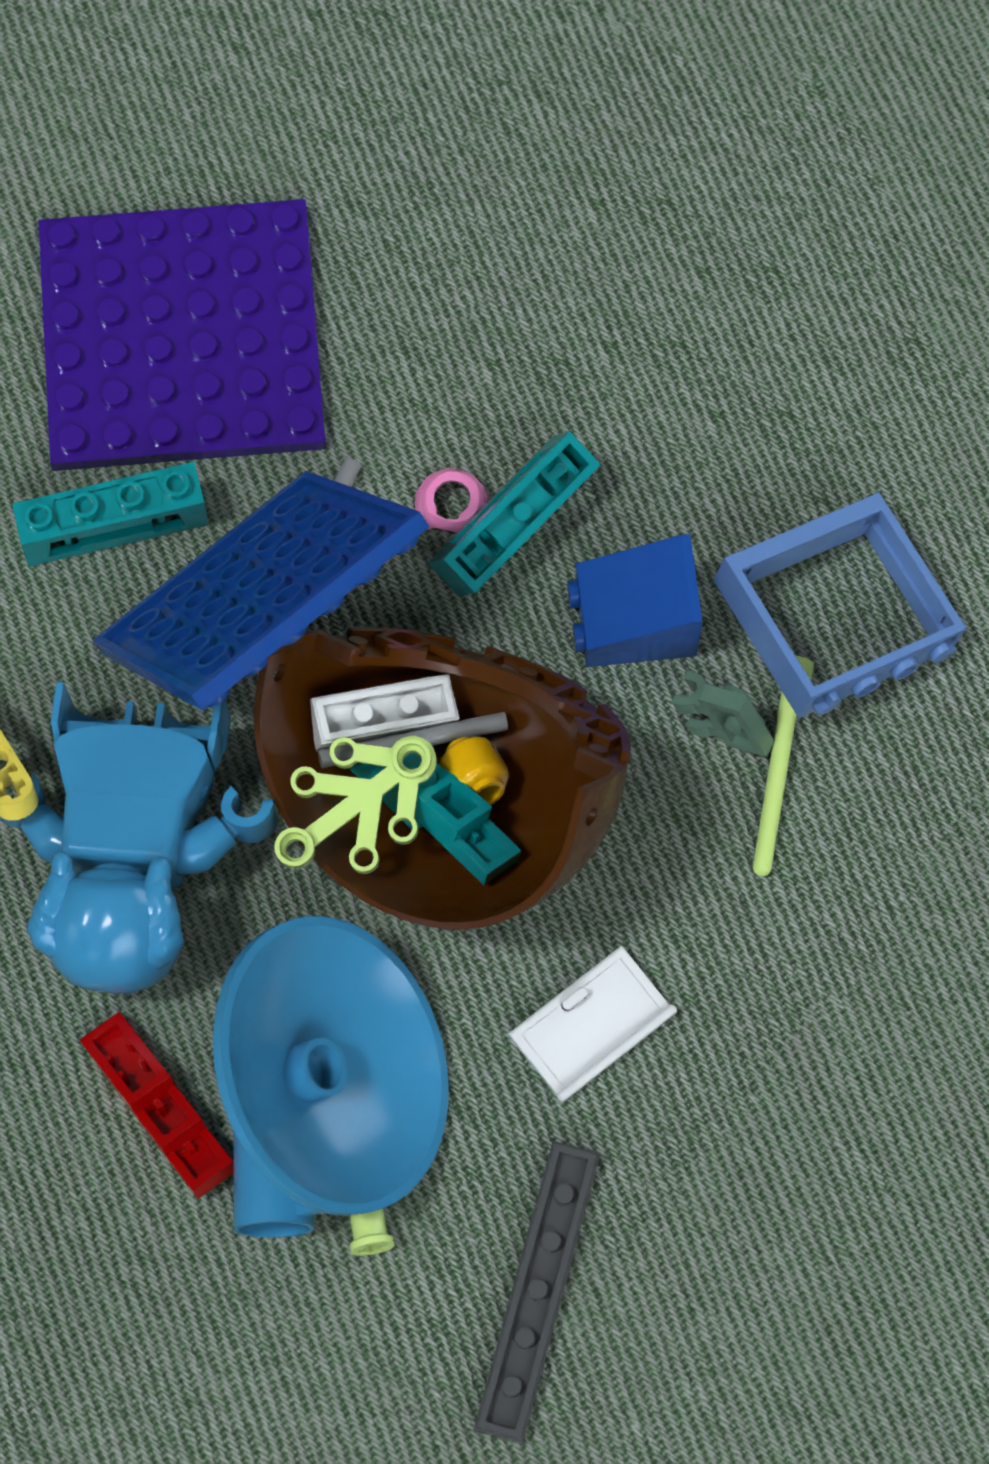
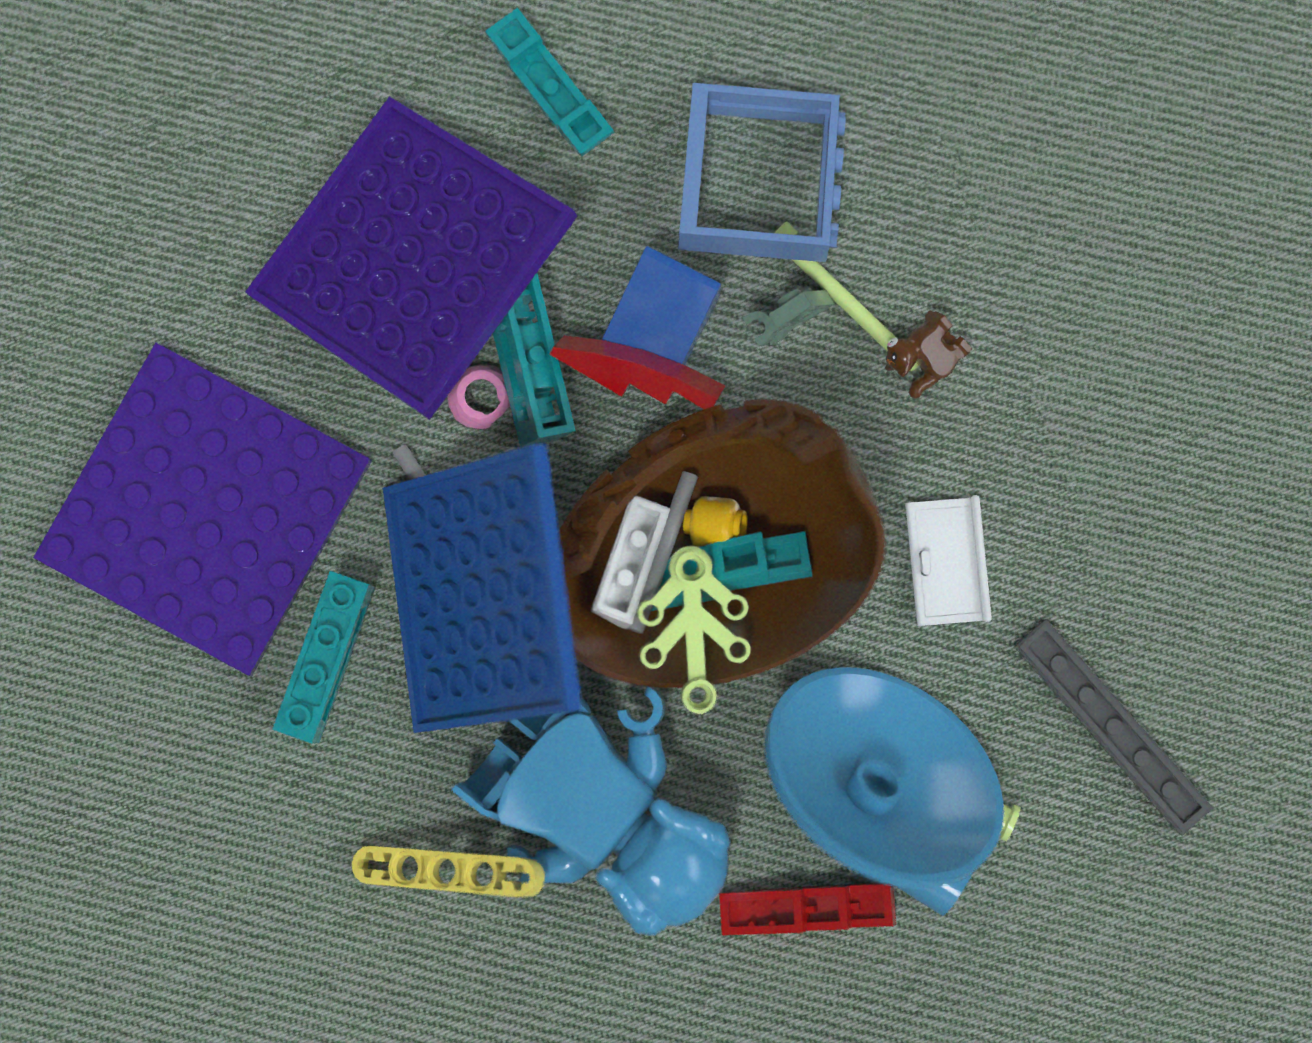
camera: 55 degrees left, 15 degrees up
none -> dark purple plate [245,96,578,420]
none -> teal slope [485,7,614,157]
none -> red slope [550,335,725,409]
none -> reddish brown animal [885,310,972,399]

